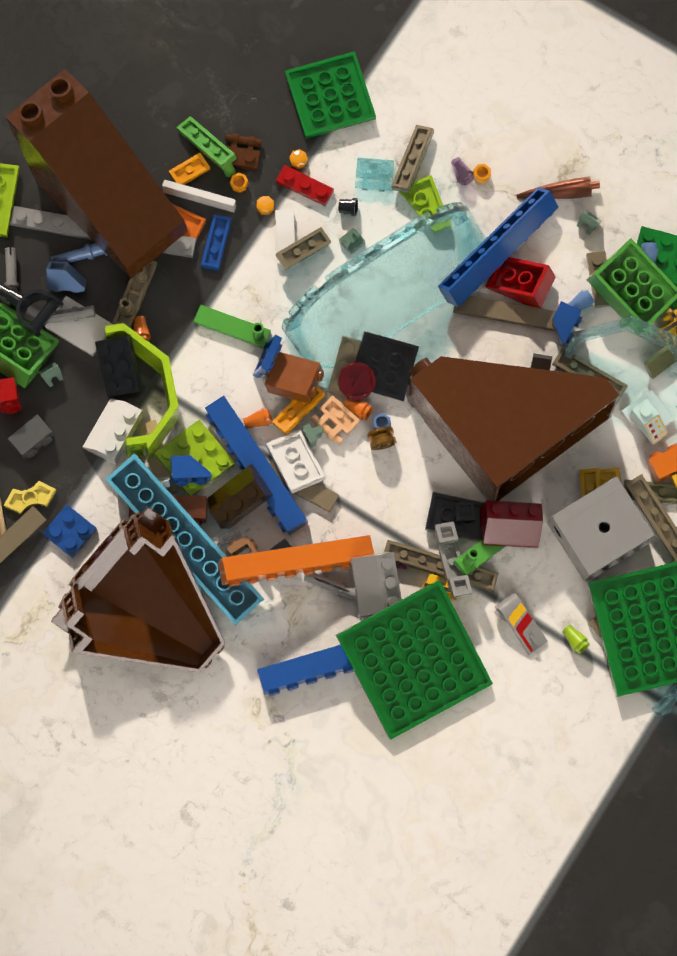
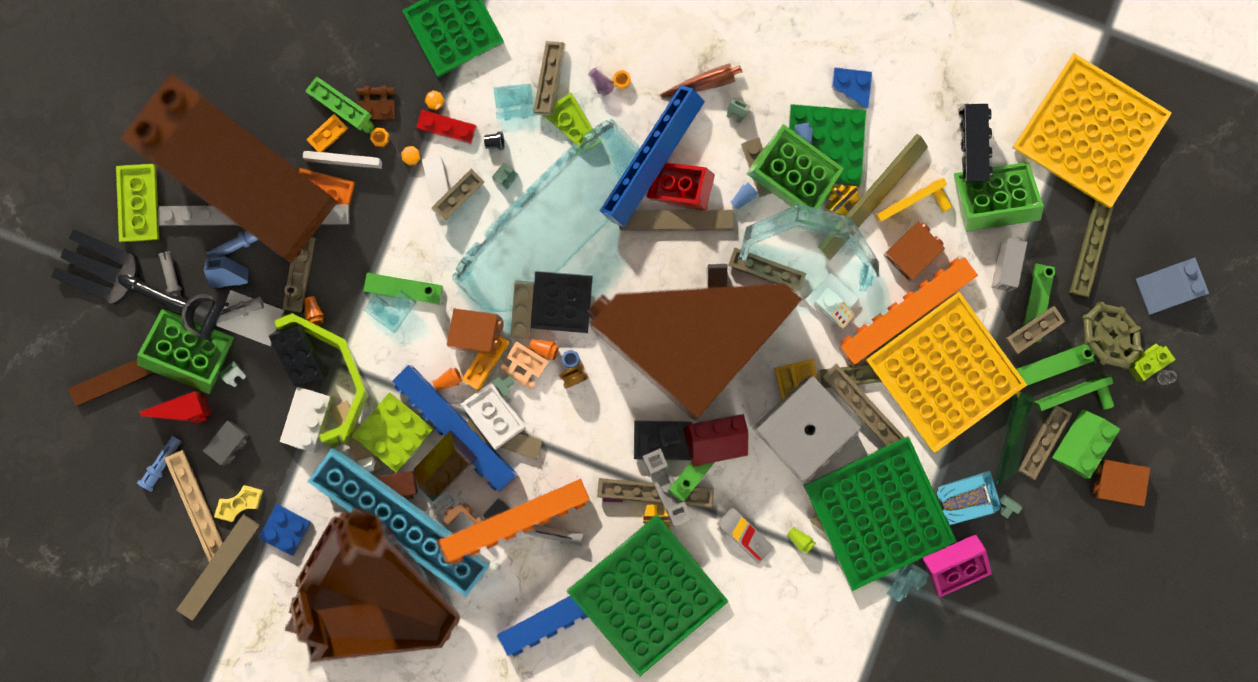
camera: 10 degrees left, 10 degrees up
blue slope [170,455,211,486] -> none
blue tile [201,214,232,271] -> none
blue plate [253,334,282,378] -> none
dark red tile [337,362,376,400] -> none
light grey slope [350,552,402,616] -> none
blue slope [552,301,583,347] -> none
none -> clear light blue plate [364,290,417,333]

